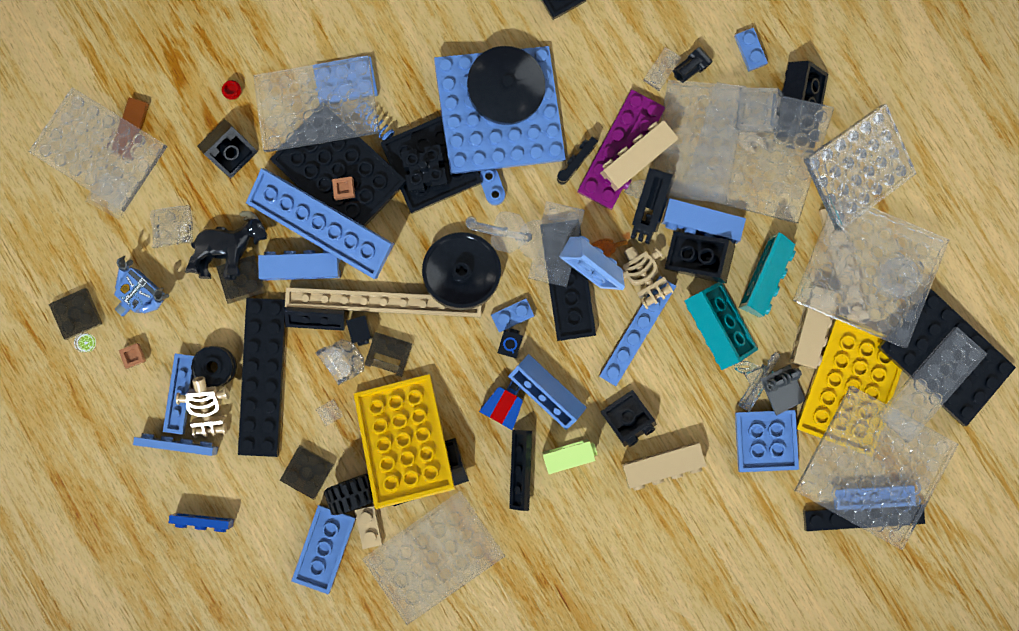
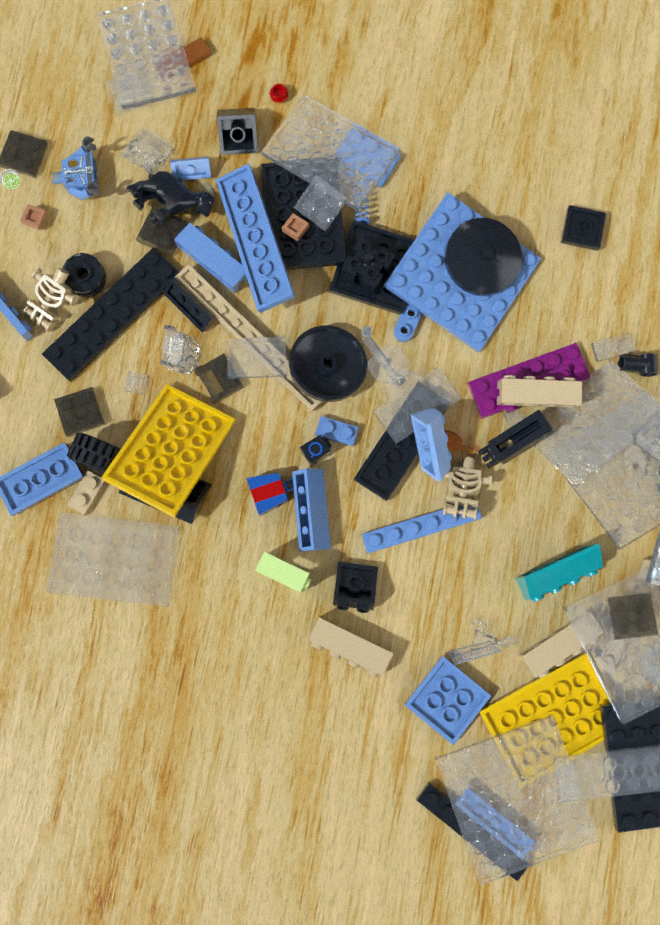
camera: 35 degrees right, 5 degrees down
medium blue plate [163,353,194,434] -> none
black brick [346,316,373,347] -> none
black plate [509,430,532,511] -> none
black plate [557,137,598,185] -> none
medium blue brick [661,198,746,244] -> none
black slope [664,231,735,283] -> none
teal slope [684,282,758,370] -> none
dark grey hinge [760,365,805,416] -> none
none -> medium blue plate [170,156,211,180]
none -> clear tile [227,337,287,379]
none -> clear plate [294,175,348,232]
none -> clear smoke plate [607,593,659,640]

